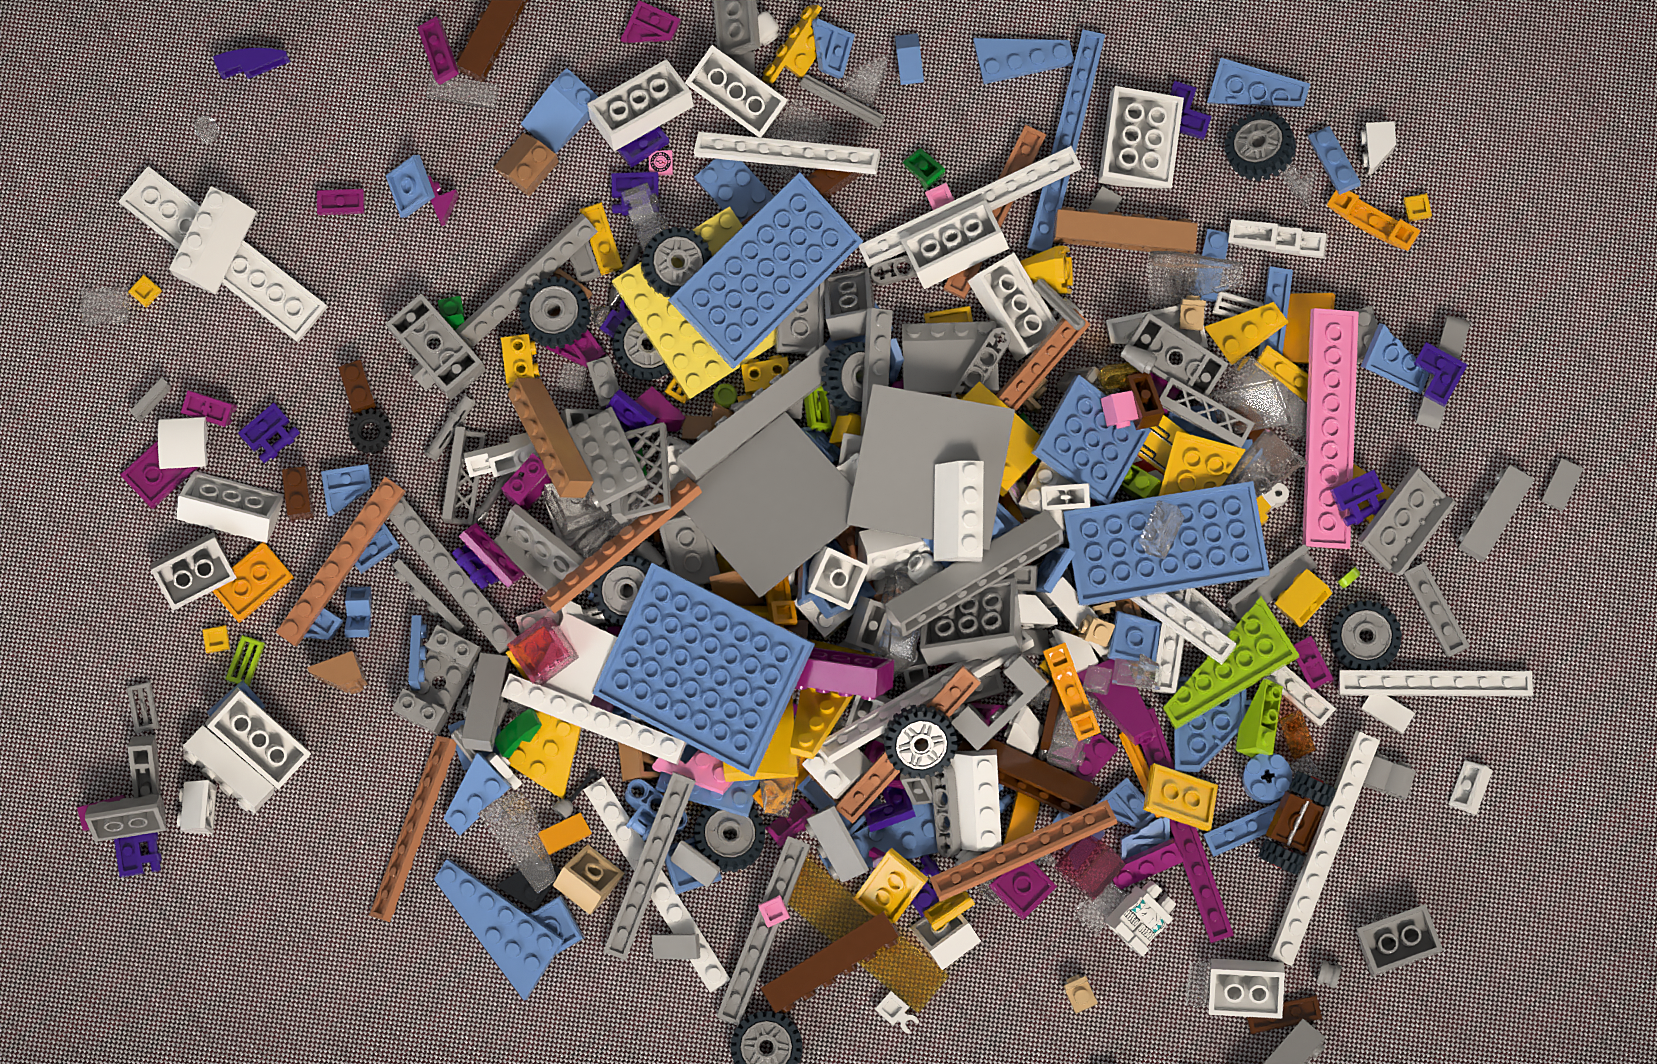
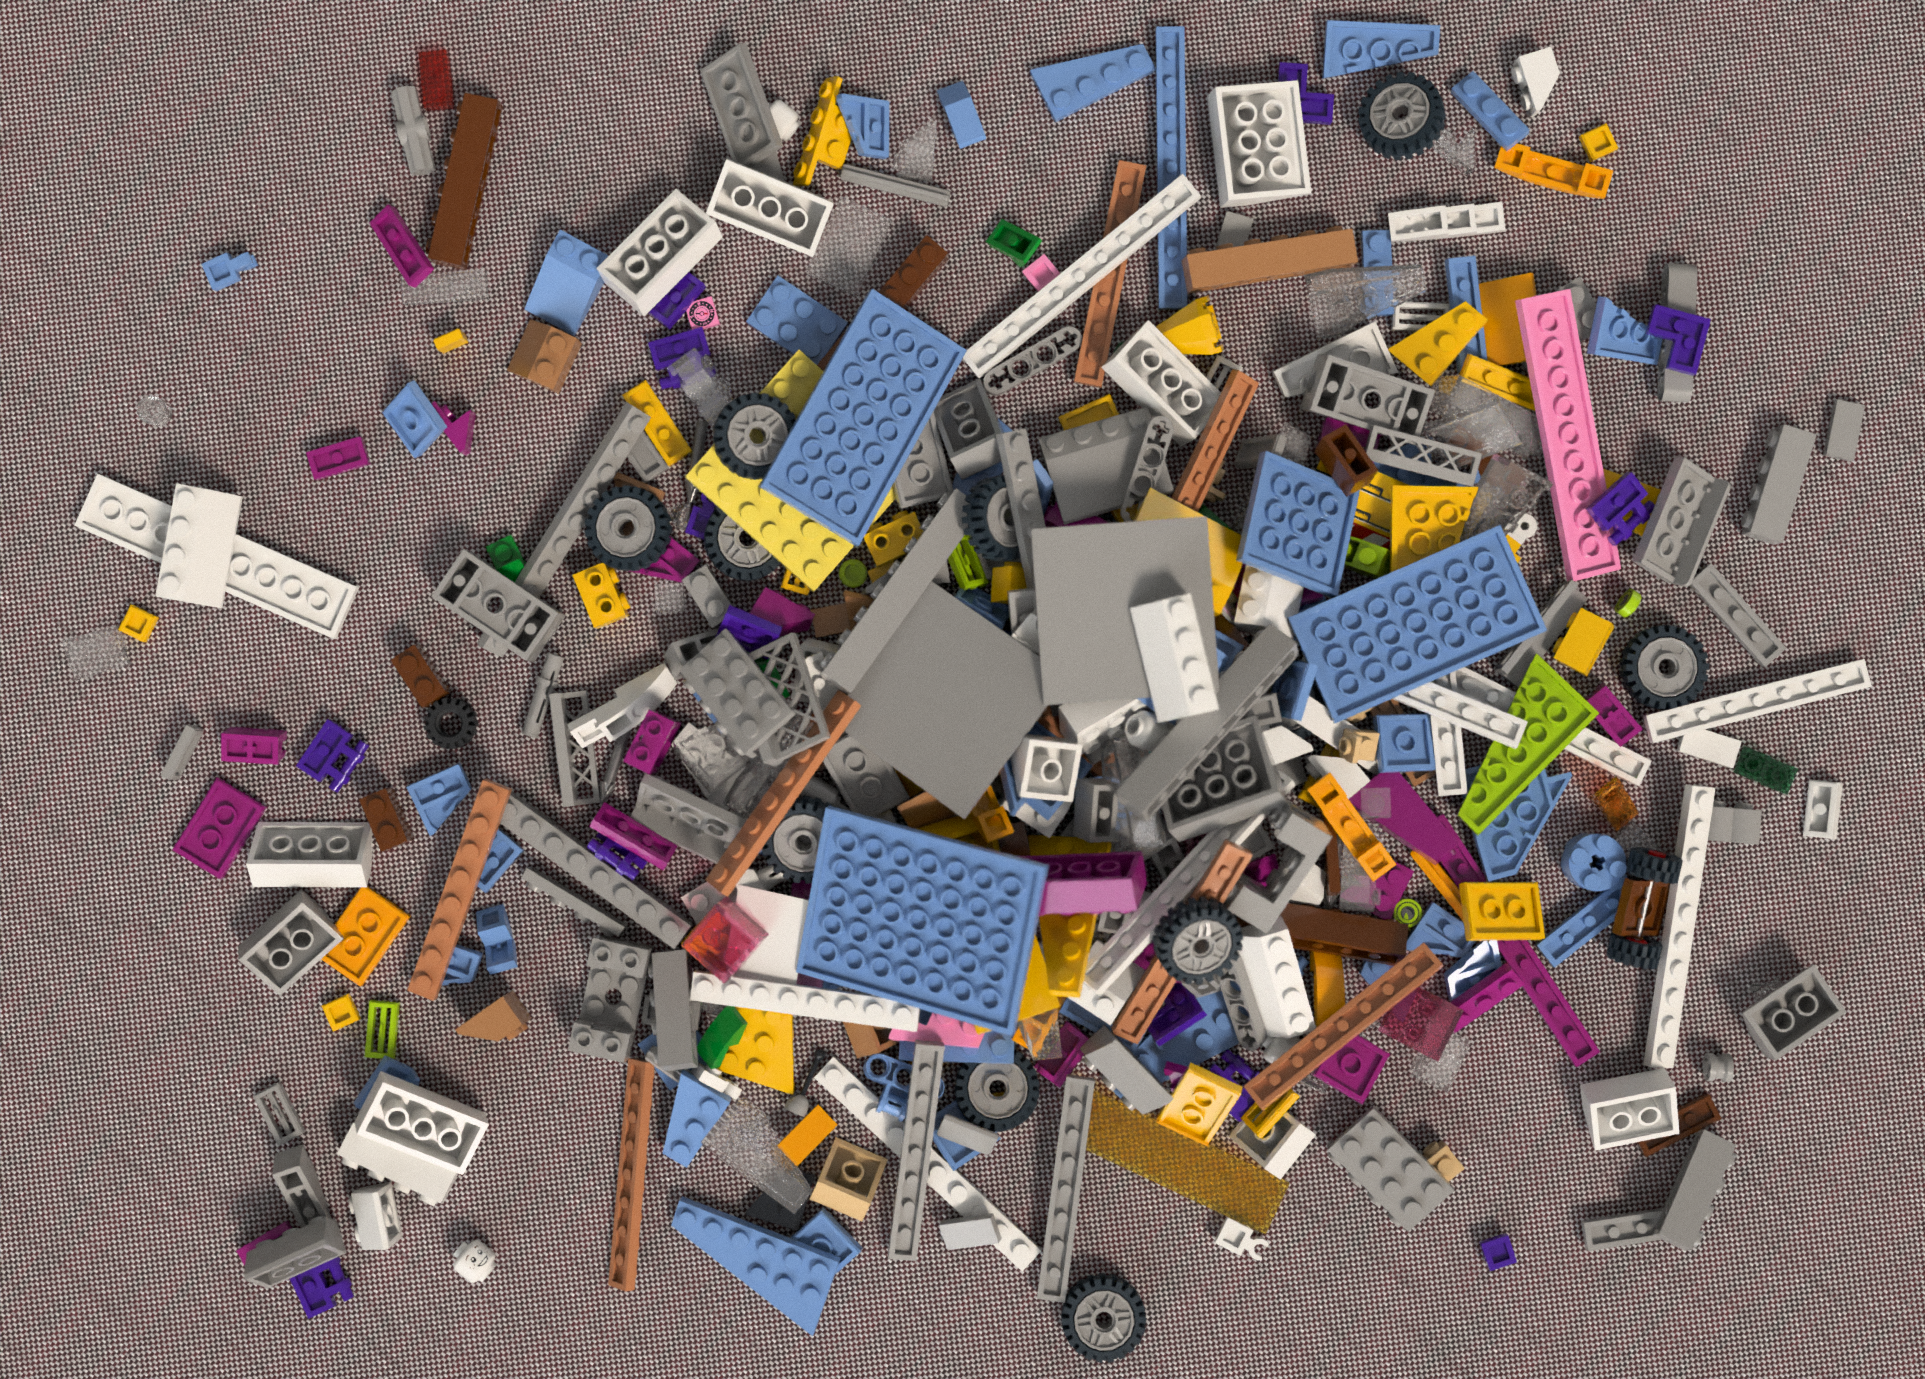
camera: 20 degrees left, 10 degrees up
white slope [158,417,208,469] -> none
dark purple slope [213,48,291,80] -> none
medium blue plate [408,615,428,691] -> none
medium nougat brick [508,378,594,498] -> none
magenta wing [620,0,682,43] -> none
white plate [694,132,881,174] -> none
bright pink tile [758,895,791,928] -> none
reddish brown brick [761,911,902,1014] -> none
white slope [901,199,1009,289] -> none
light grey axle [1033,279,1085,330] -> none
white slope [1041,483,1091,511] -> none
clear yellow plate [1098,363,1141,389] -> none
bright pink brick [1101,391,1139,429] -> none
white hips [1104,880,1176,956] -> none
clear slope [1112,654,1163,690] -> none
light grey cone [1120,344,1158,374] -> none
clear brick [1138,500,1185,559] -> none
tan bracket [1179,296,1206,331] -> none
clear piece [1186,960,1211,1008] -> none
lime slope [1236,679,1283,758] -> none
none -> medium blue plate [202,252,258,292]
none -> yellow tile [433,328,469,354]
none -> white head [453,1240,497,1283]
none -> light grey bracket [1327,1105,1455,1232]
none -> lime tile [1393,898,1422,927]
none -> clear green slope [1733,746,1798,795]

